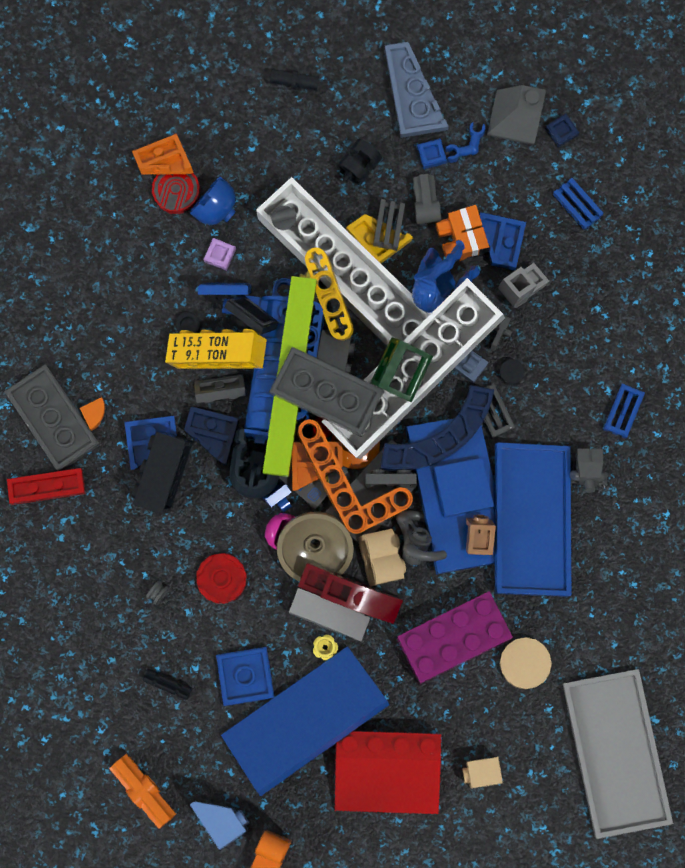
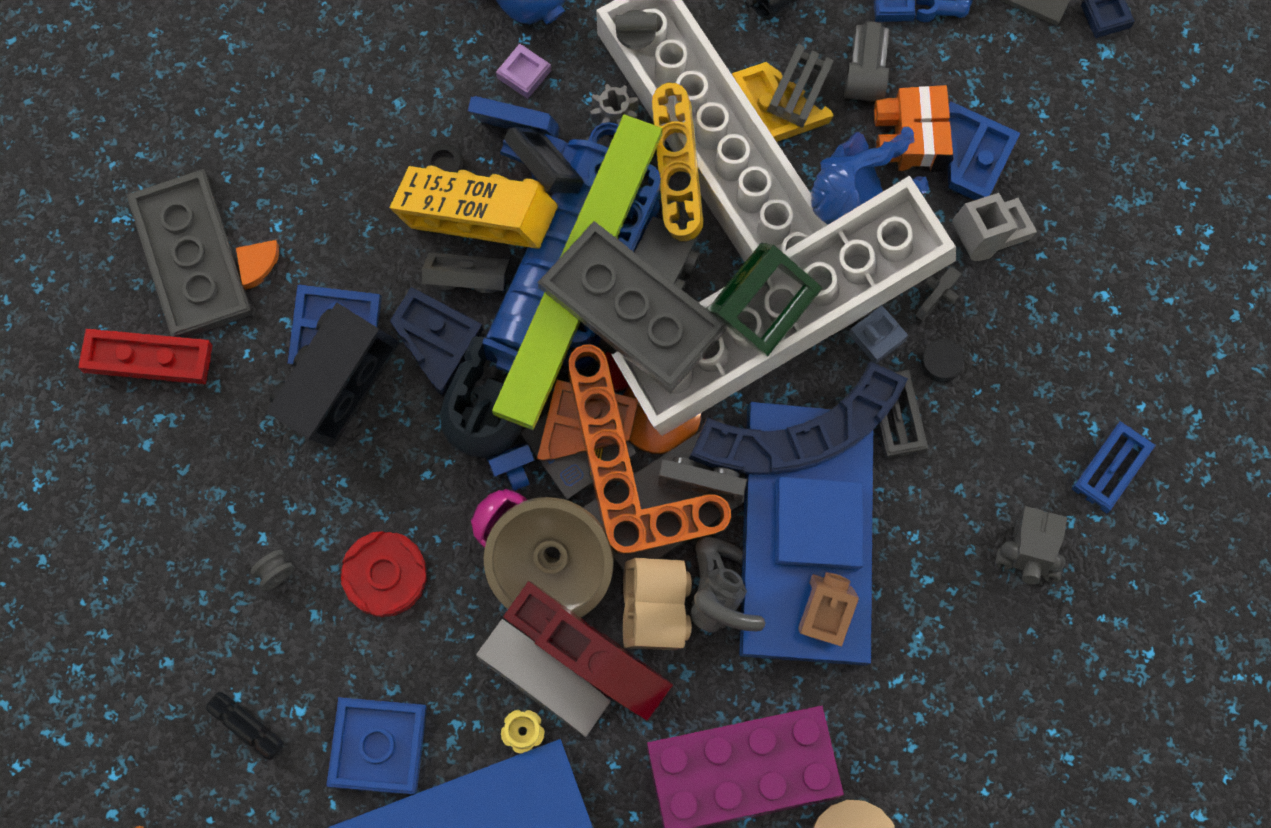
camera: 10 degrees right, 5 degrees down
blue tile [495,443,571,597] -> none
blue tile [553,178,604,230] -> none
none -> light grey gear [590,84,638,125]

